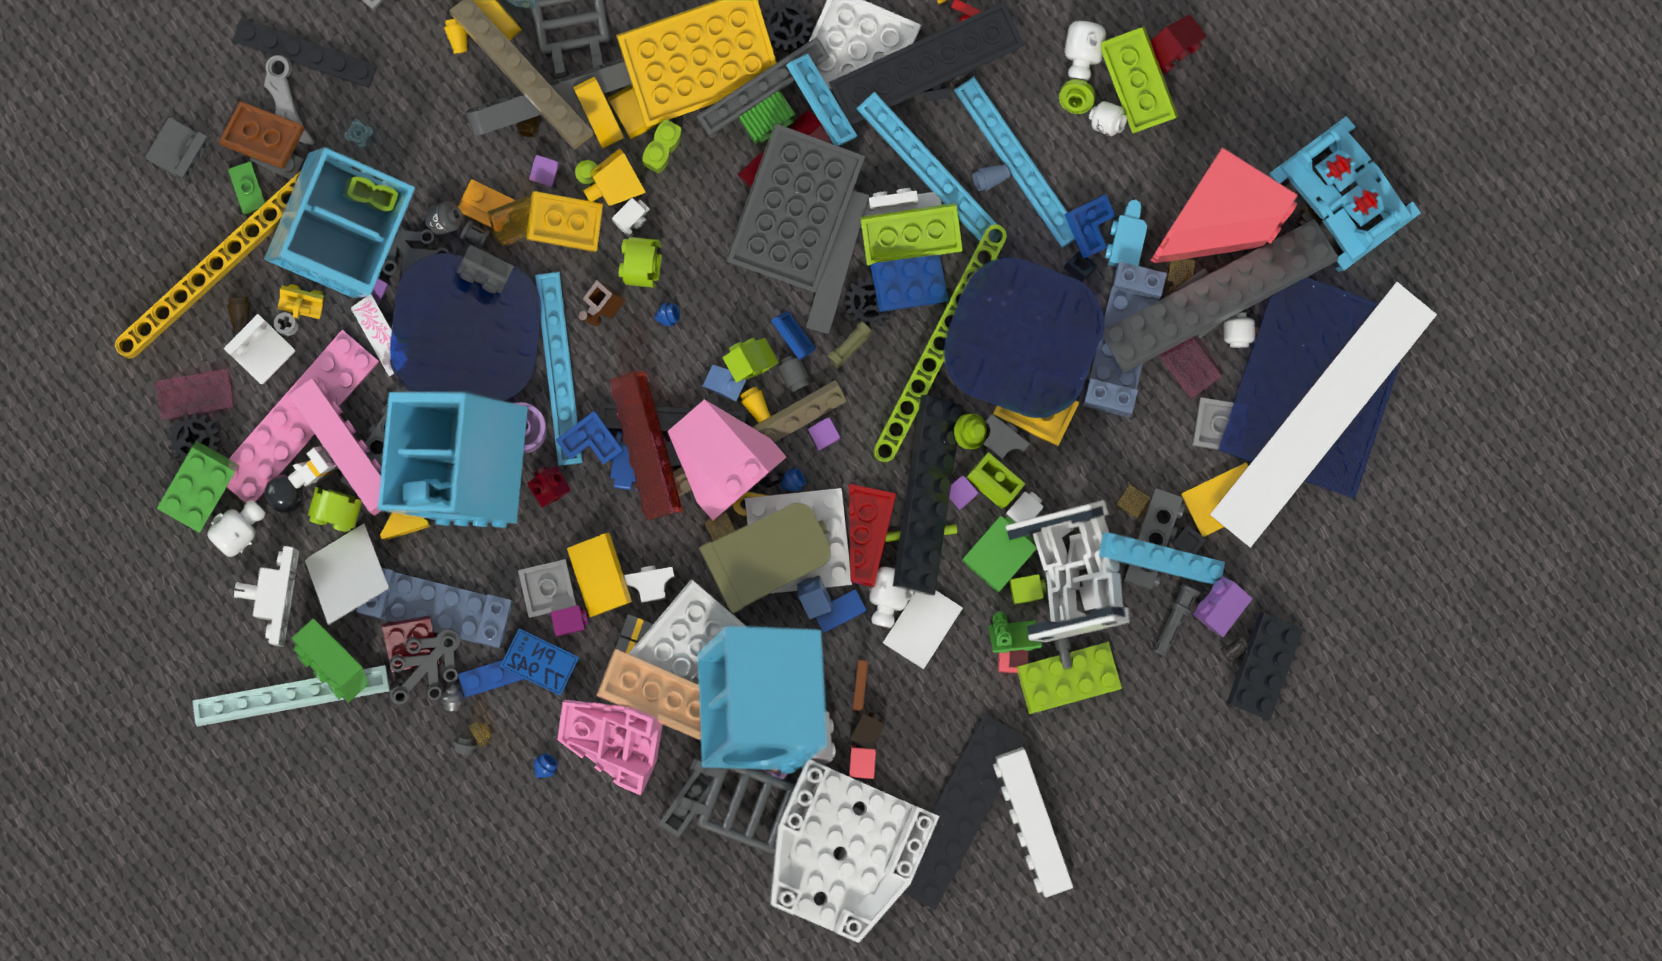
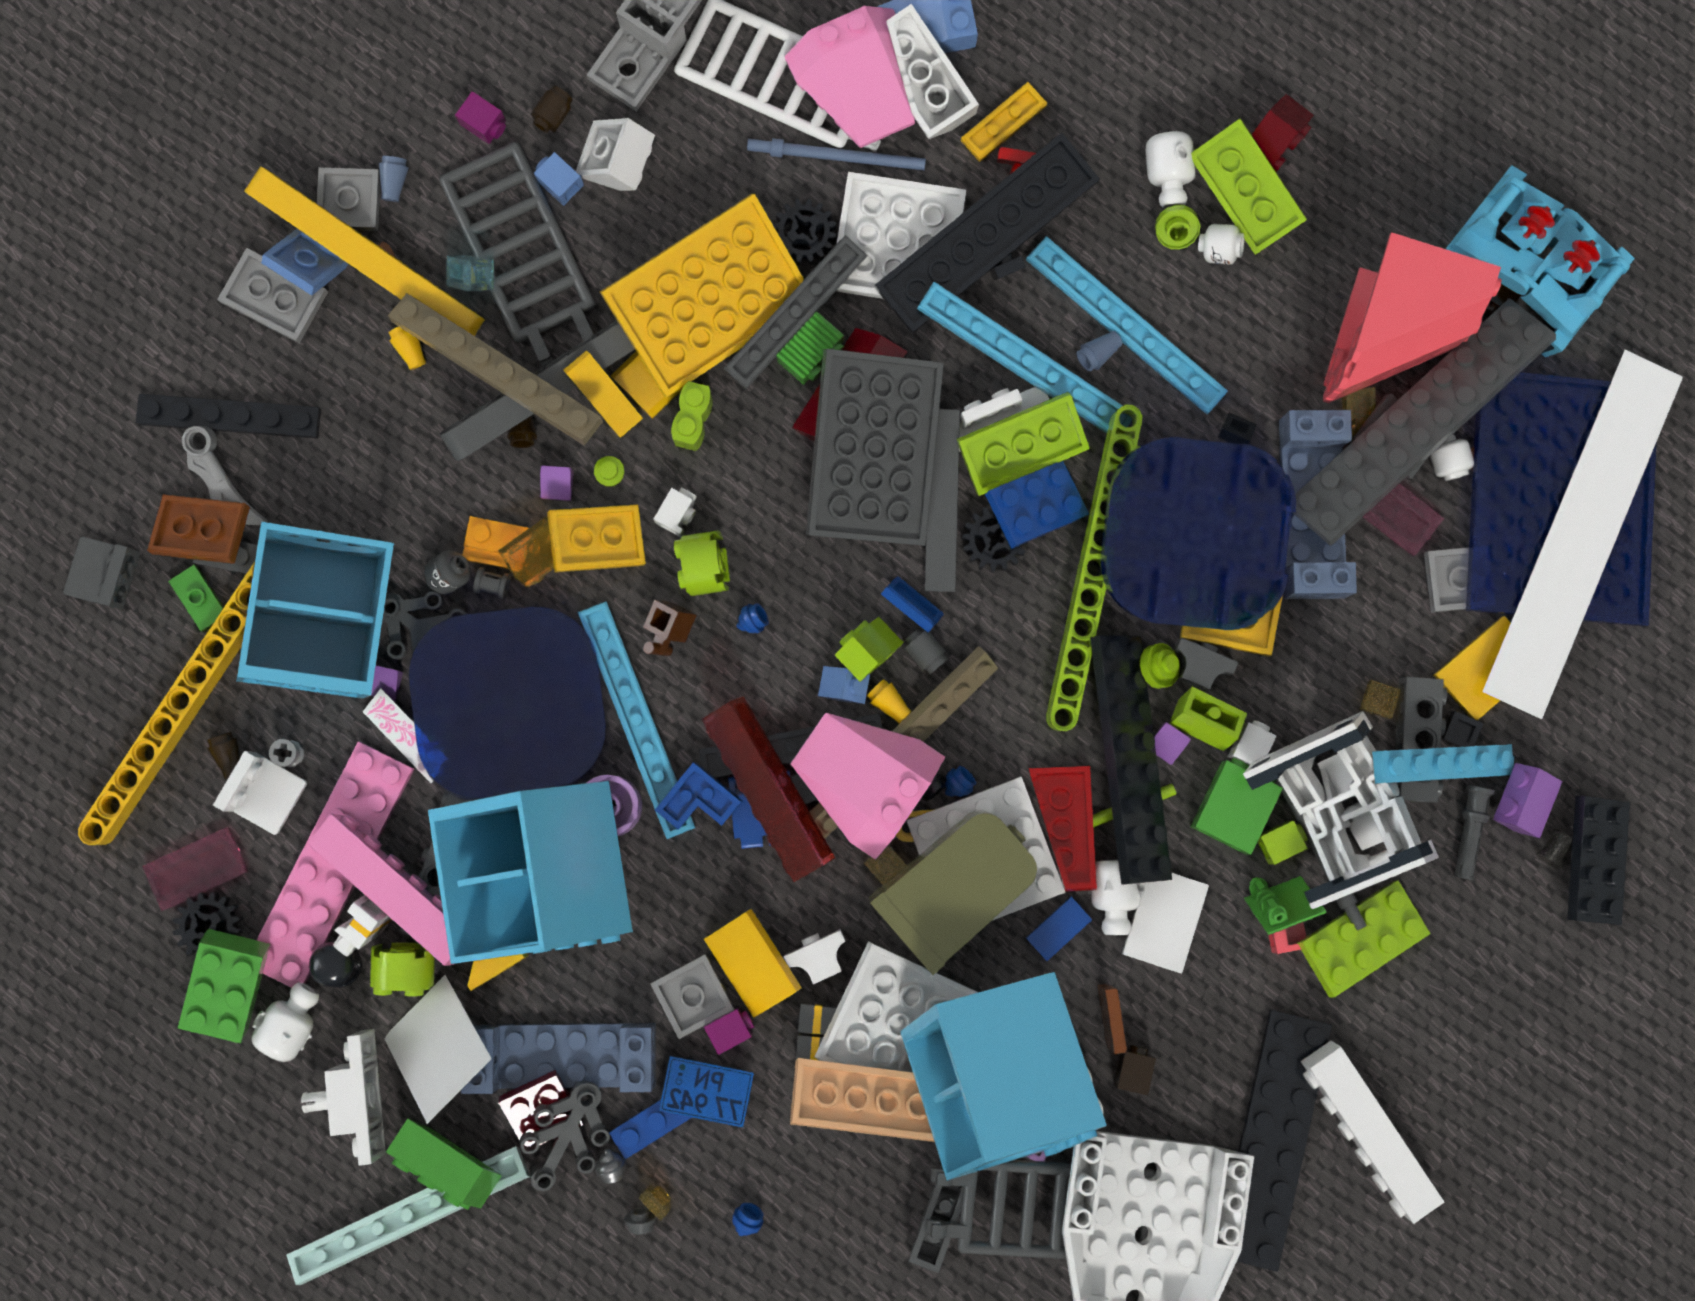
camera: 10 degrees left, 0 degrees up
yellow hips [278,284,324,319] -> none
lime brick [342,177,398,212] -> none
clear light blue plate [345,119,373,148] -> none
medium azure brick [402,479,453,507] -> none
dark grey bracket [457,245,514,294] -> none
dark red brick [527,466,571,508] -> none
bright pink wedge [557,700,663,795] -> none
yellow torso [583,149,645,206] -> none
medium azure tile [786,53,857,146] -> none
medium blue brick [797,576,832,619] -> none
medium lavender slope [808,417,840,450] -> none
olive plate [827,321,872,370] -> none
coral panel [849,744,876,779] -> none
blue plate [1064,194,1115,258] -> none
medium azure hinge [1105,200,1147,267] -> none

